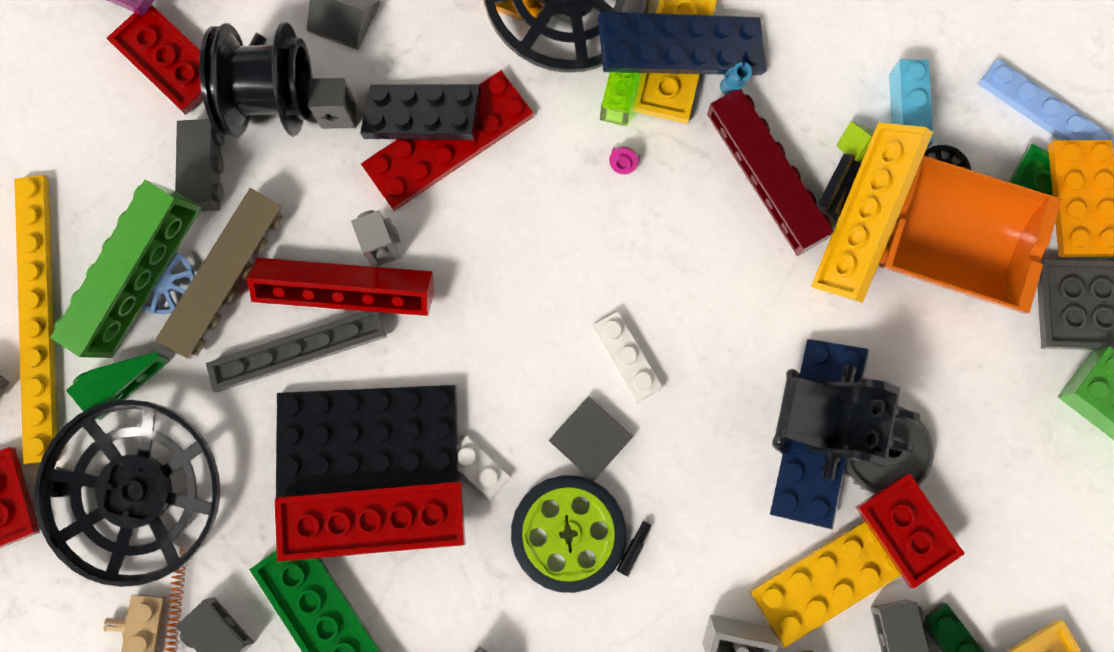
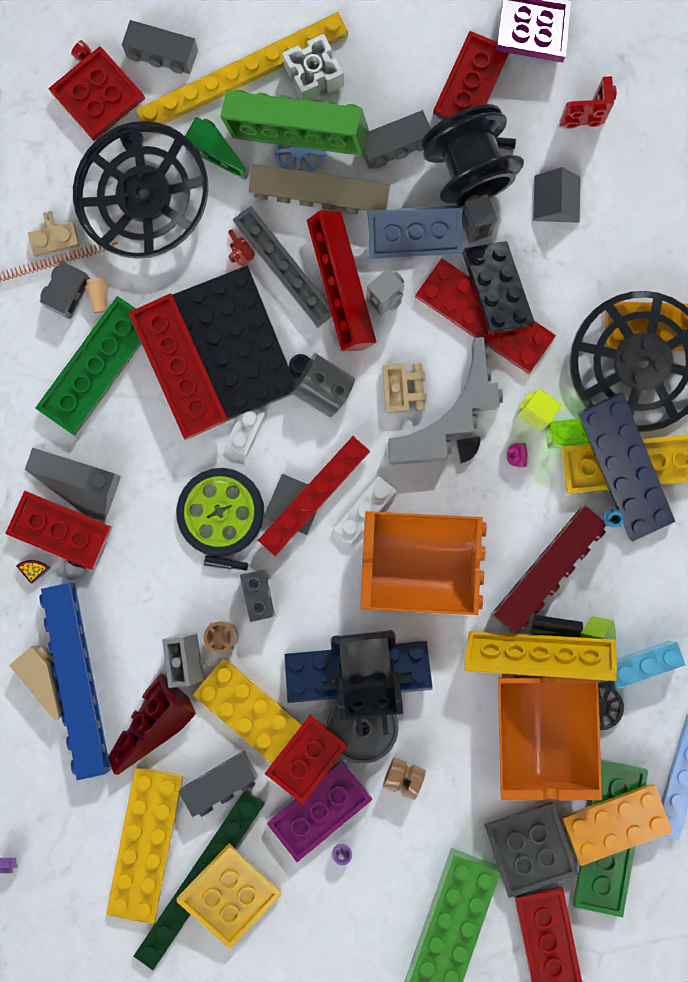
camera: 70 degrees right, 5 degrees up
none -> light nougat cone [85,278,108,313]
none -> medium nougat piece [203,621,238,653]
none -> clear red piece [228,229,255,266]
none -> dark grey brick [240,570,275,622]
none -> red plate [257,436,370,557]
none -> magenta plate [267,760,373,862]
none -> white brick [282,34,344,101]
none -> black plate [289,354,310,377]
none -> dark grey brick [290,353,355,417]
none -> medium lavender hinge [332,844,352,865]
none -> orange cylinder [360,511,487,615]
none -> sand blue plate [368,205,462,259]
none -> tan plate [382,363,427,413]
none -> medium nougat wheel [383,757,426,800]
none -> light grey arch [388,337,503,465]
none -> black tile [456,437,480,464]
none -> neon yellow brick [517,388,563,431]

